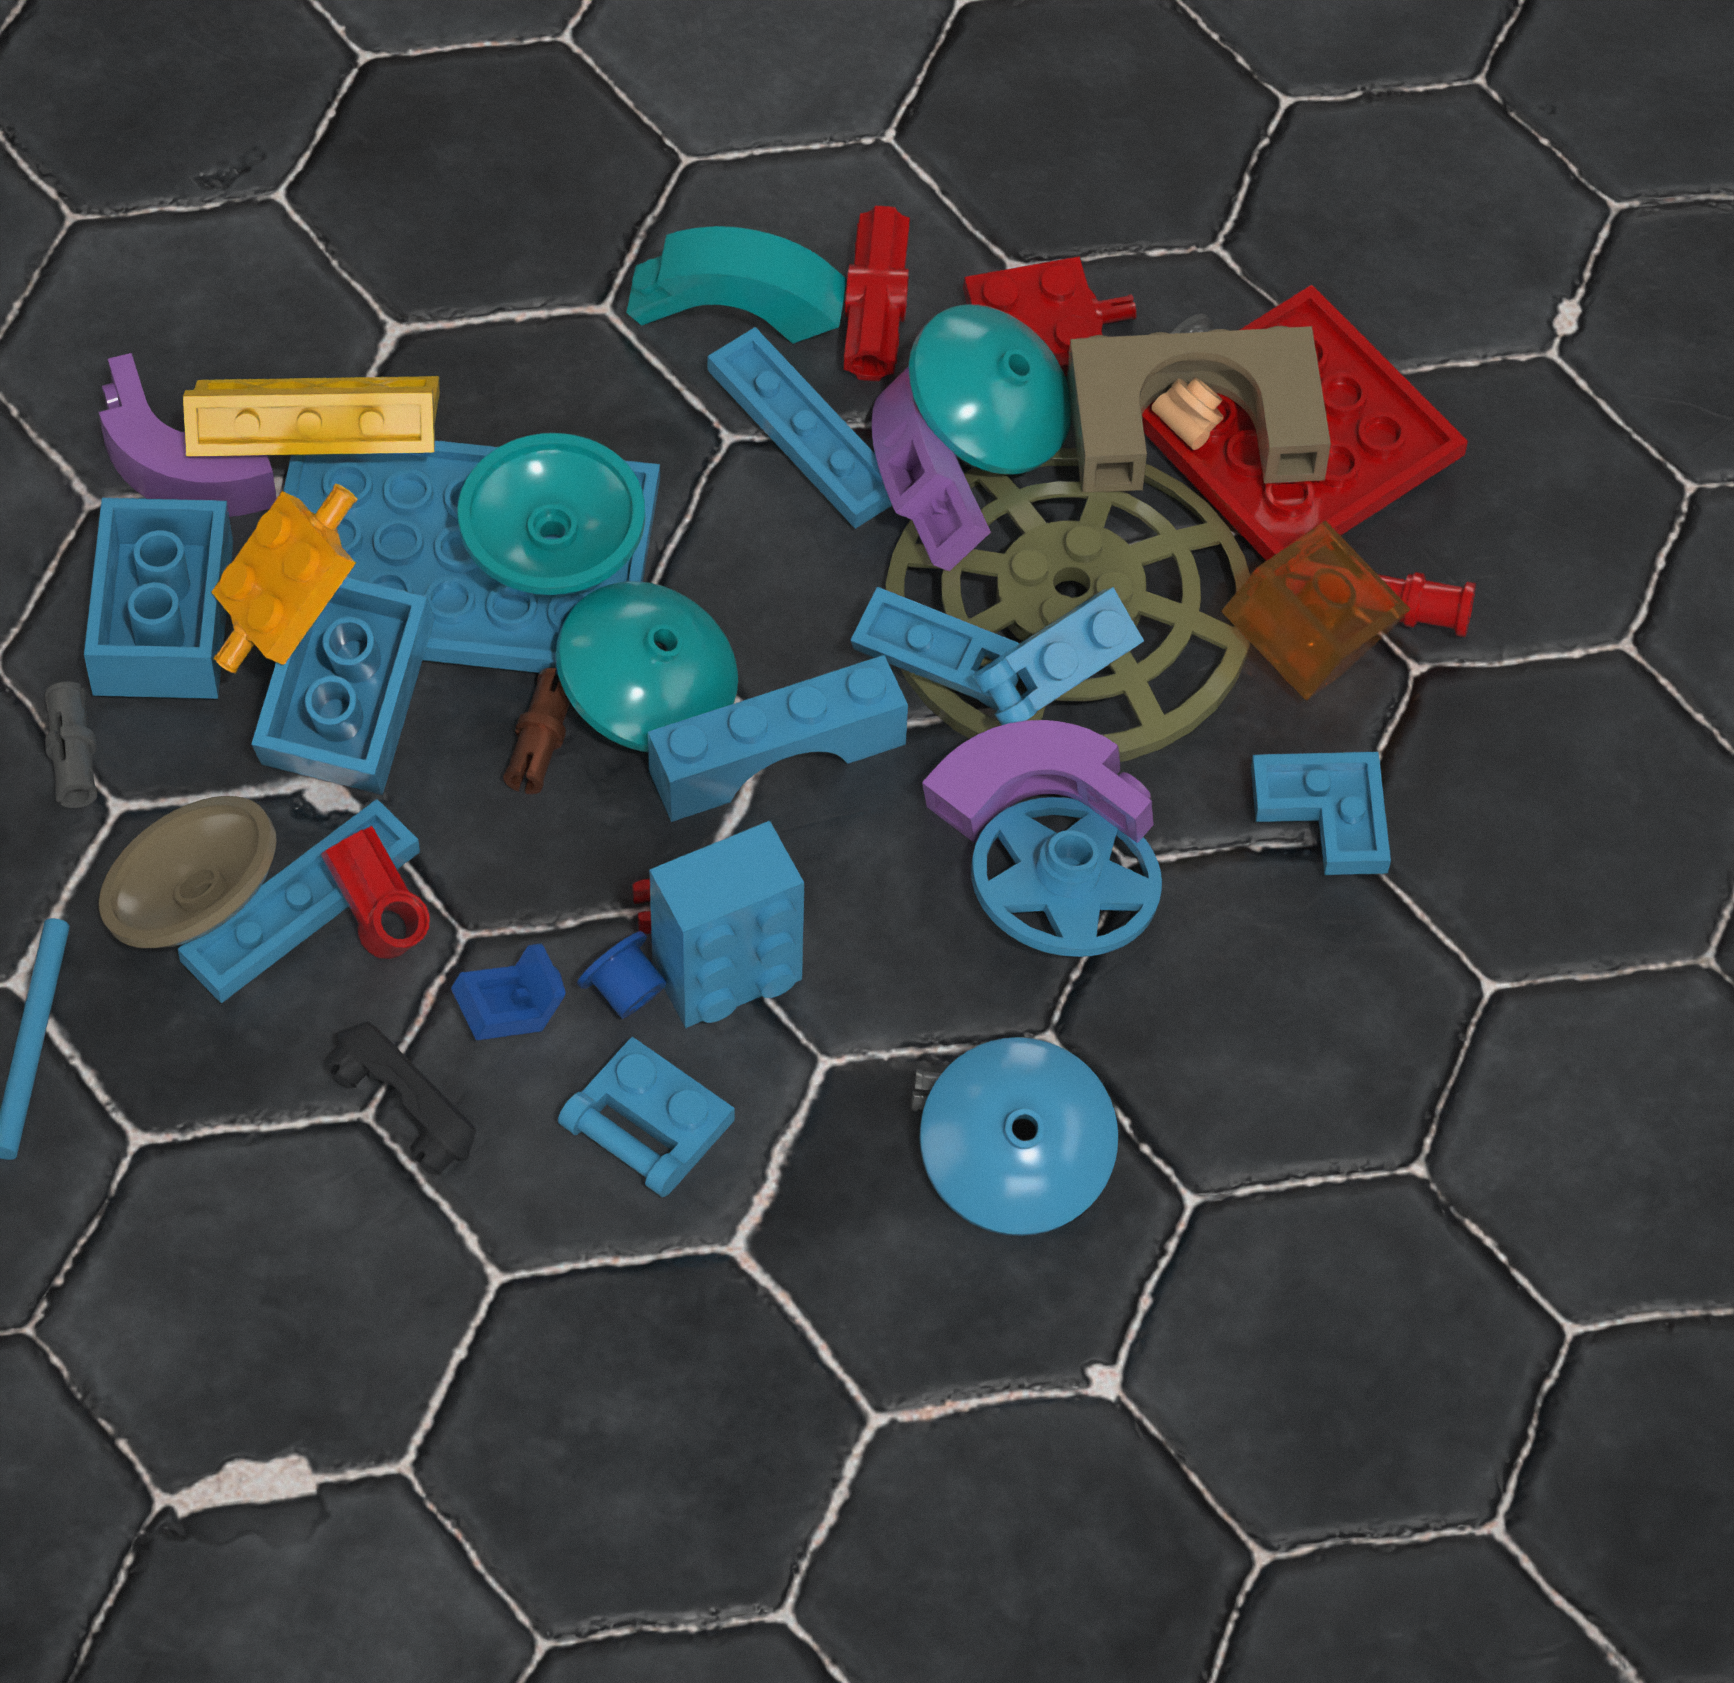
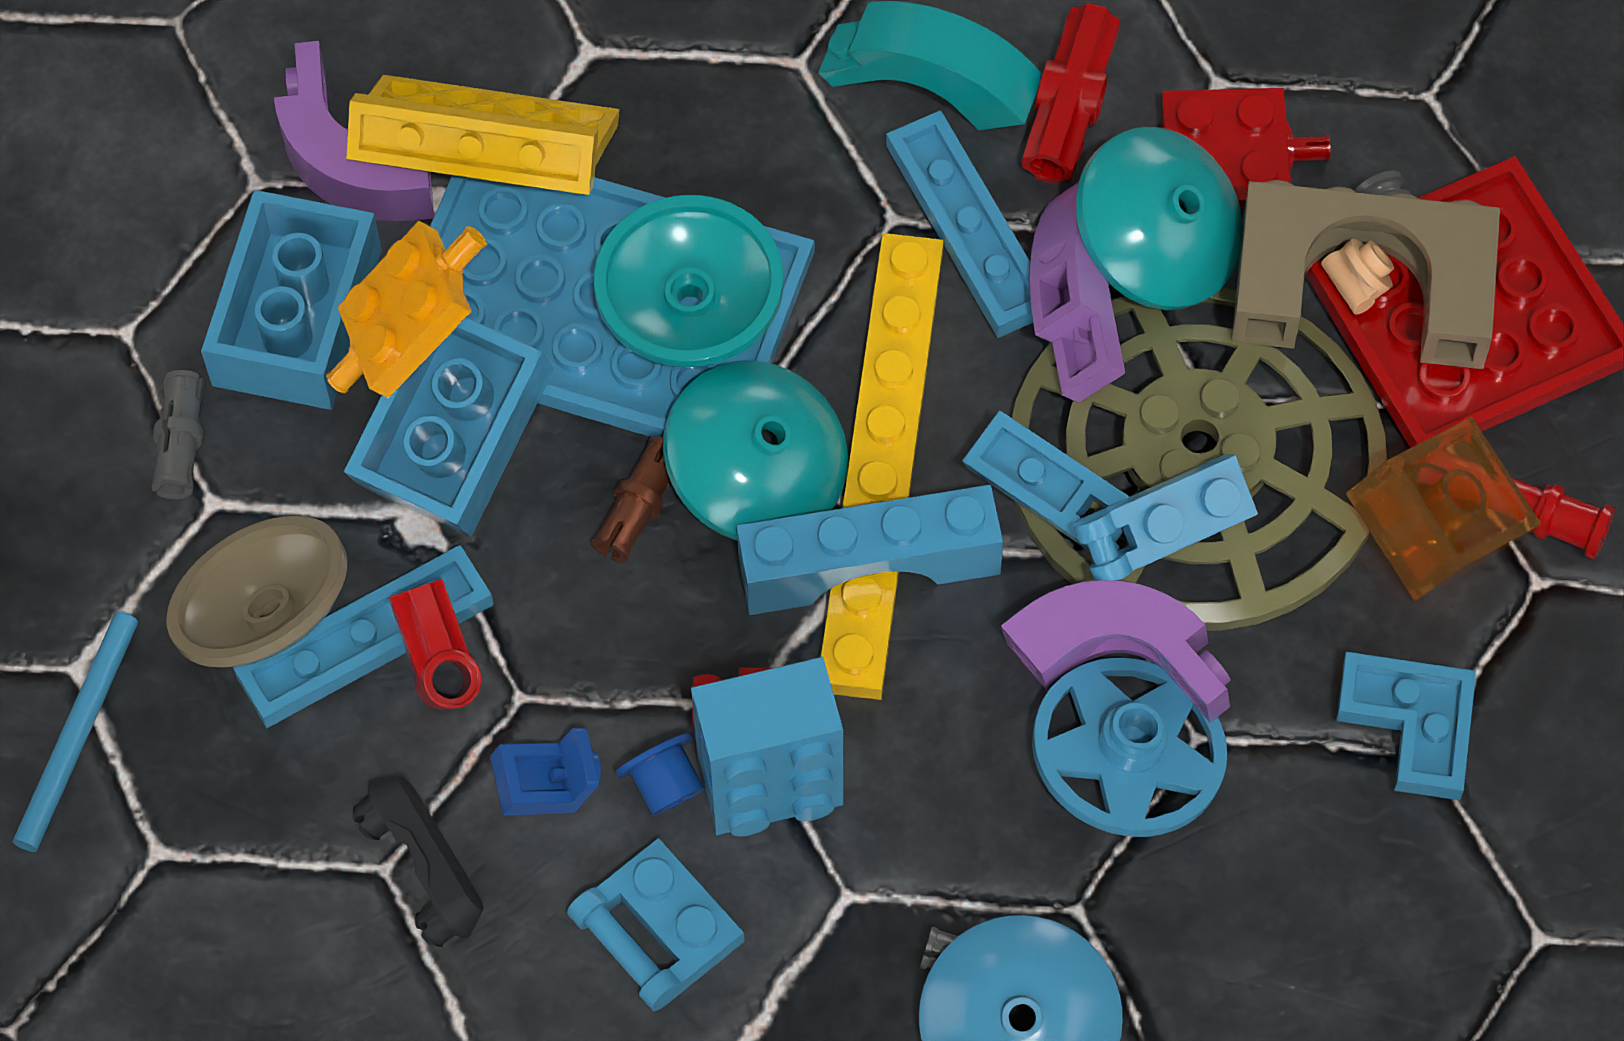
camera: 15 degrees right, 5 degrees up
none -> yellow plate [821,233,944,700]

